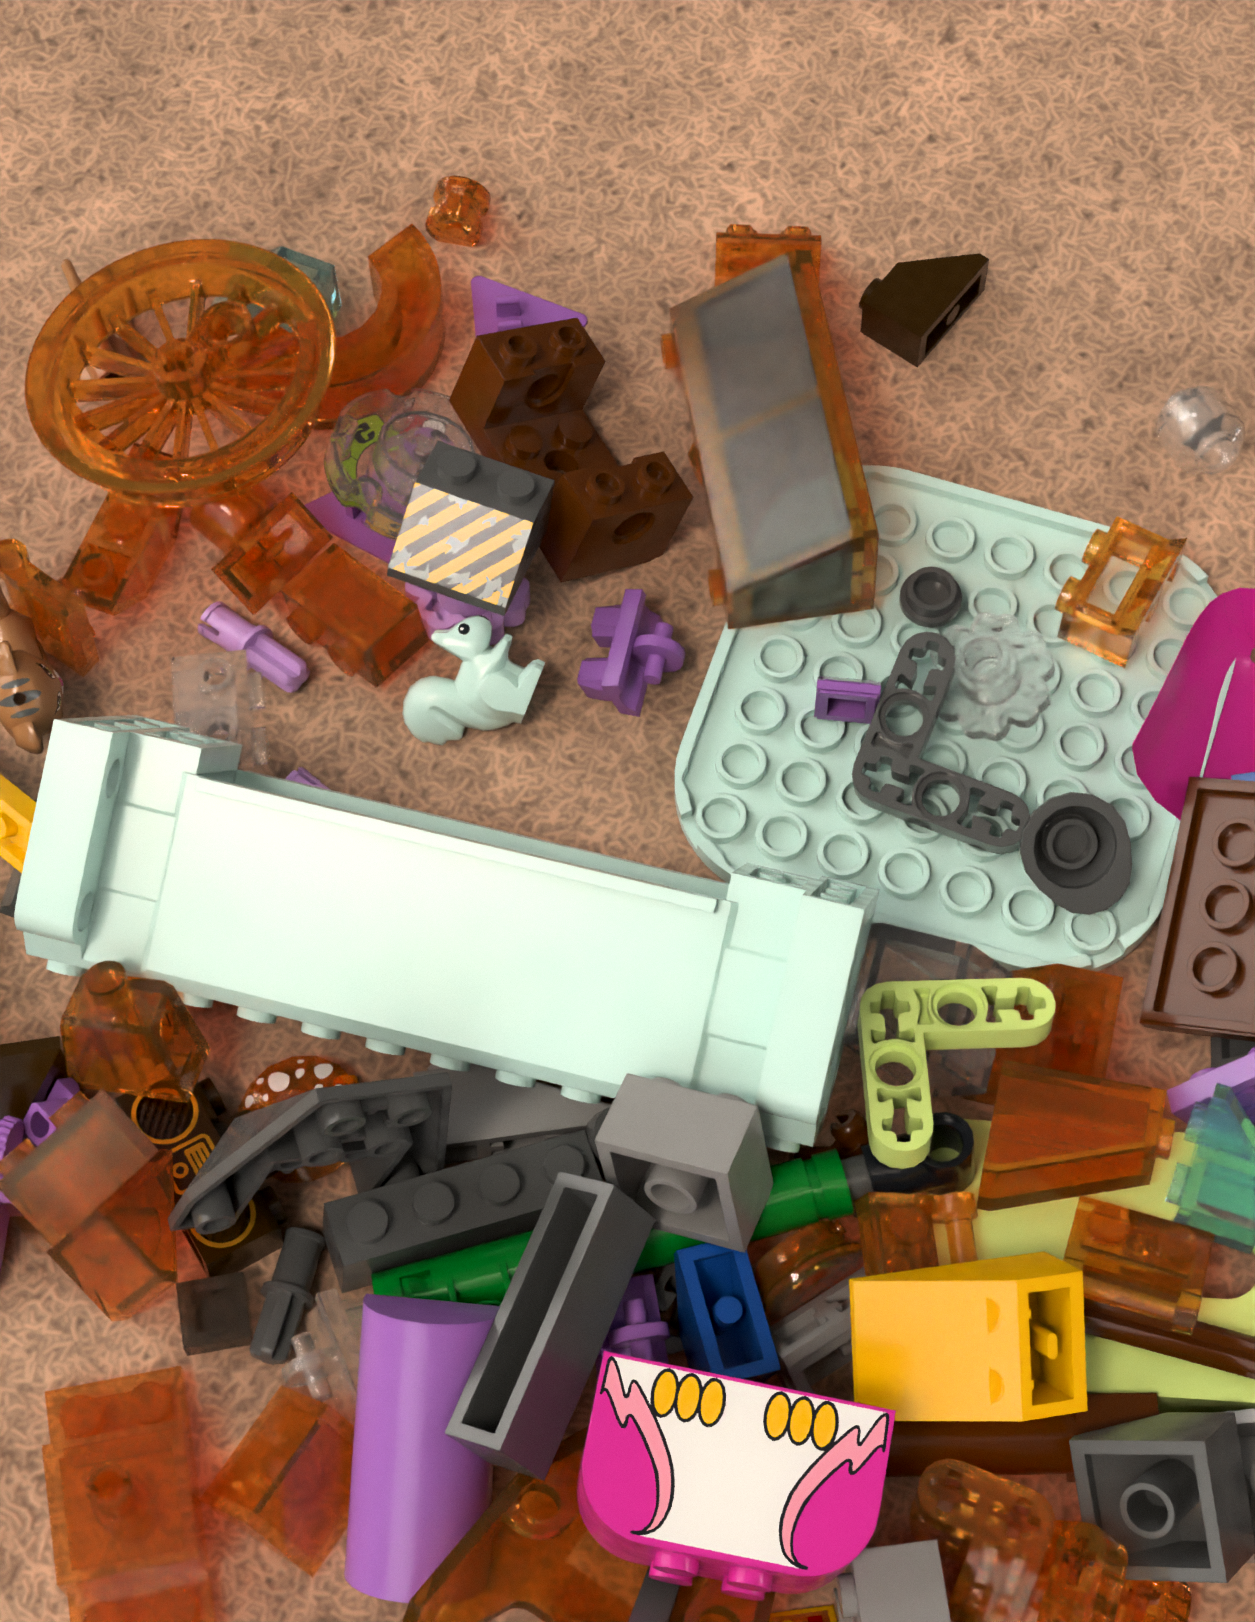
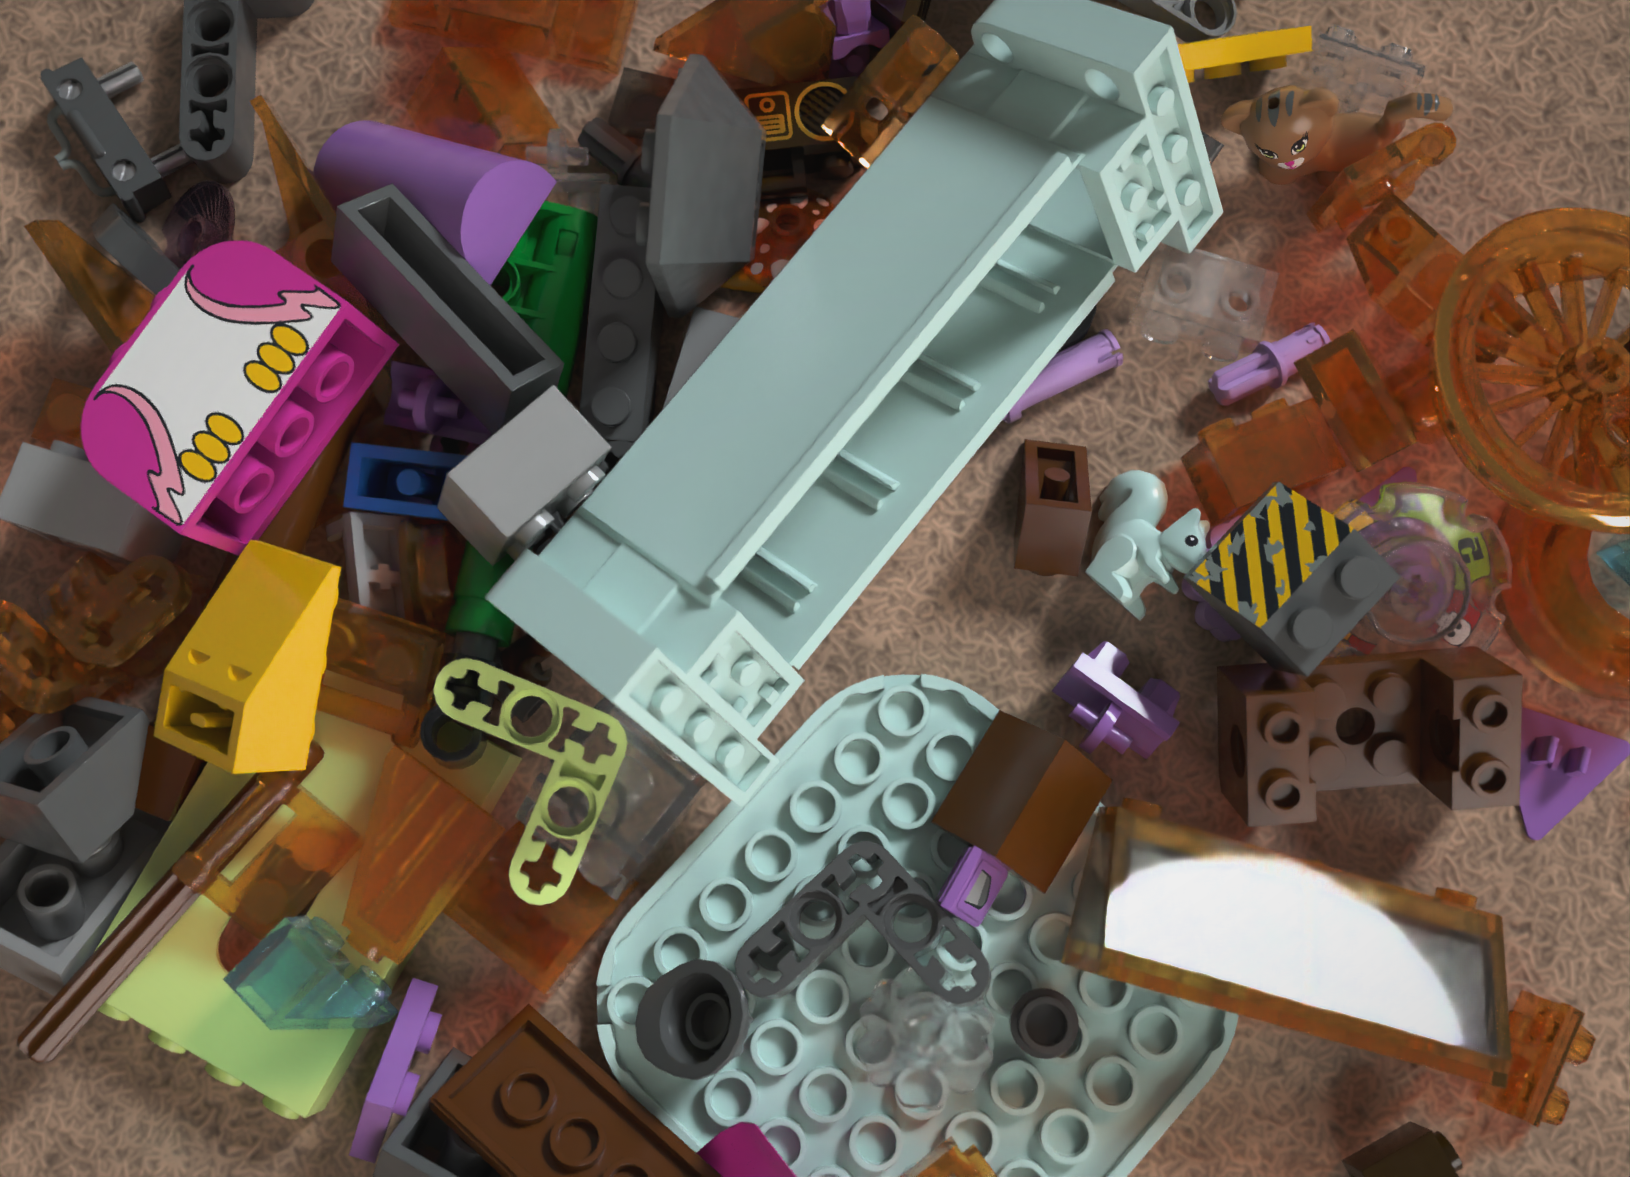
camera: 115 degrees right, 15 degrees up
none -> reddish brown slope [931,710,1113,894]
none -> reddish brown slope [1014,439,1092,577]

